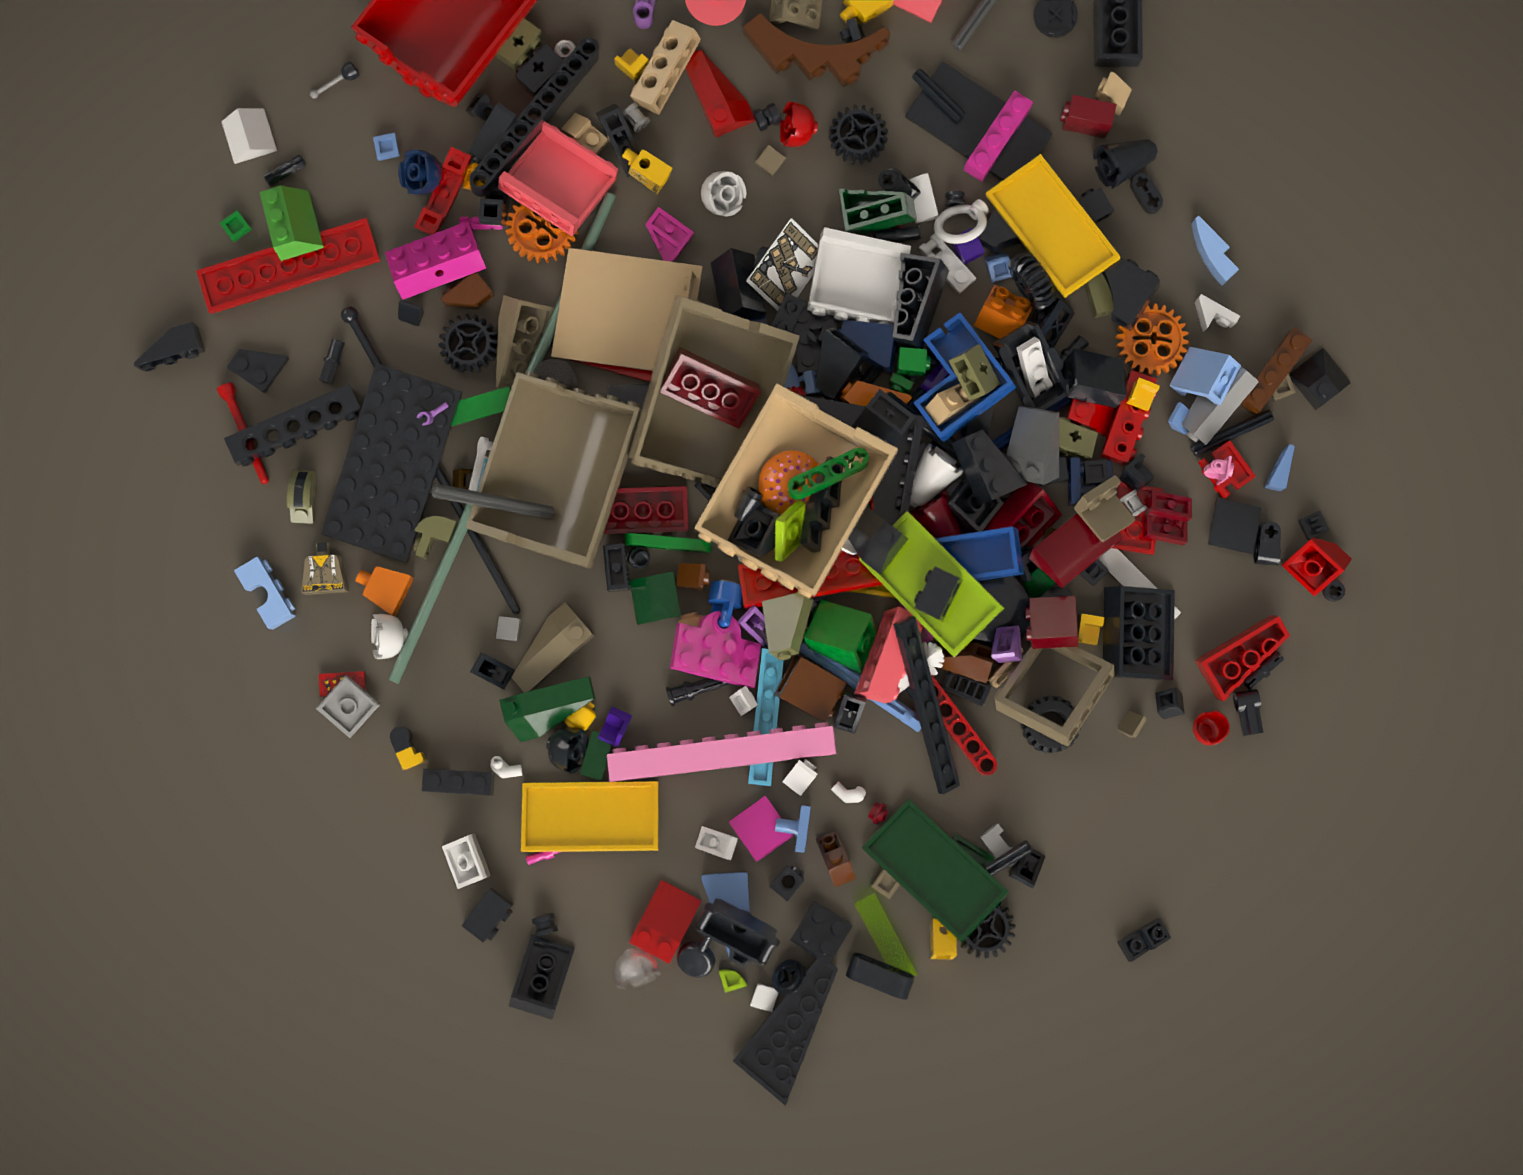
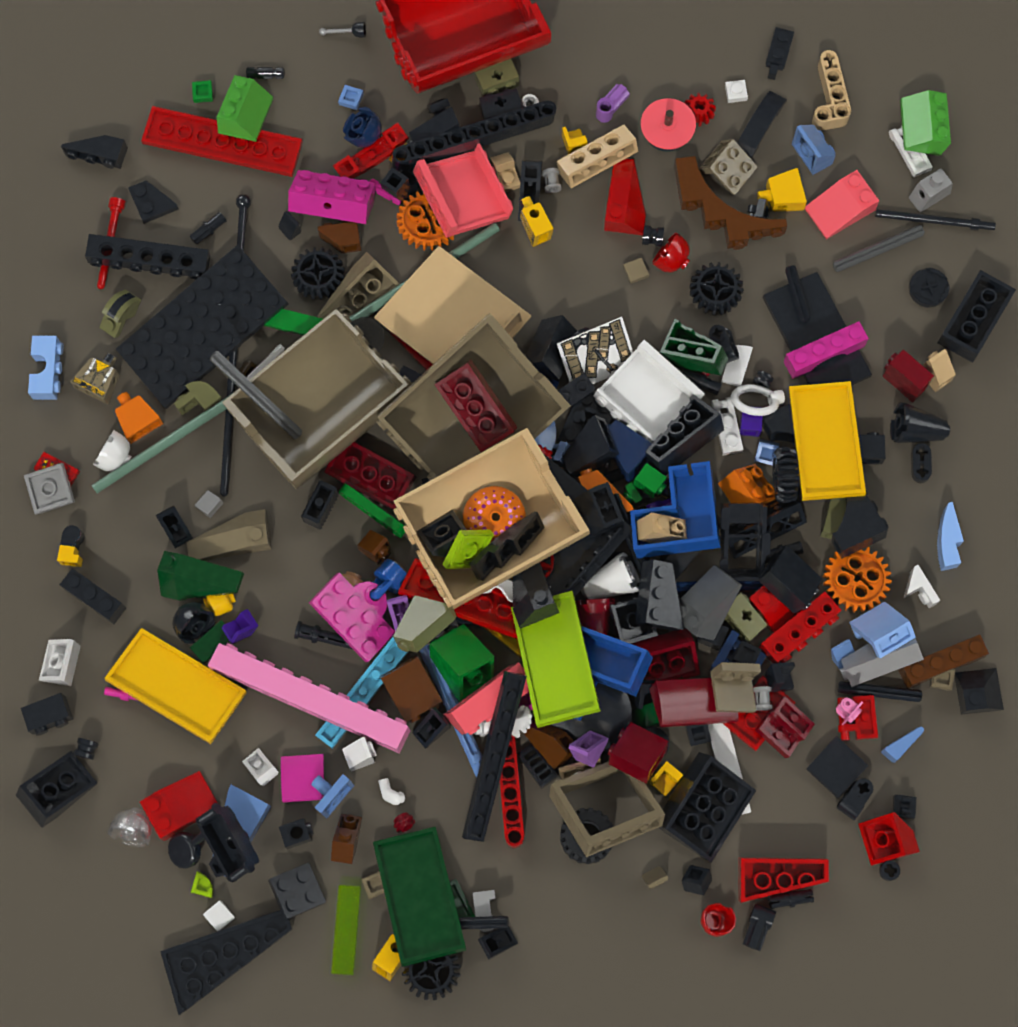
camera: 35 degrees right, 10 degrees down
white slope [222,108,277,164] -> none
medium lavender hand [417,402,449,425] -> none
white arm [490,756,523,778] -> none
black plate [628,546,650,569] -> none
dark green slope [630,572,681,625] -> none
dark pink wing [645,207,694,262] -> none
white cylinder [701,171,746,217] -> none
white plate [729,686,758,716] -> none
black cone [734,486,764,522] -> none
black gear [772,960,807,996] -> none
green beam [787,448,869,500] -> none
black beam [846,953,915,1000] -> none
black brick [914,566,963,622] -> none
olive brick [949,344,1000,401] -> none
white plate [1017,337,1053,398] -> none
yellow panel [1127,378,1160,411] -> none

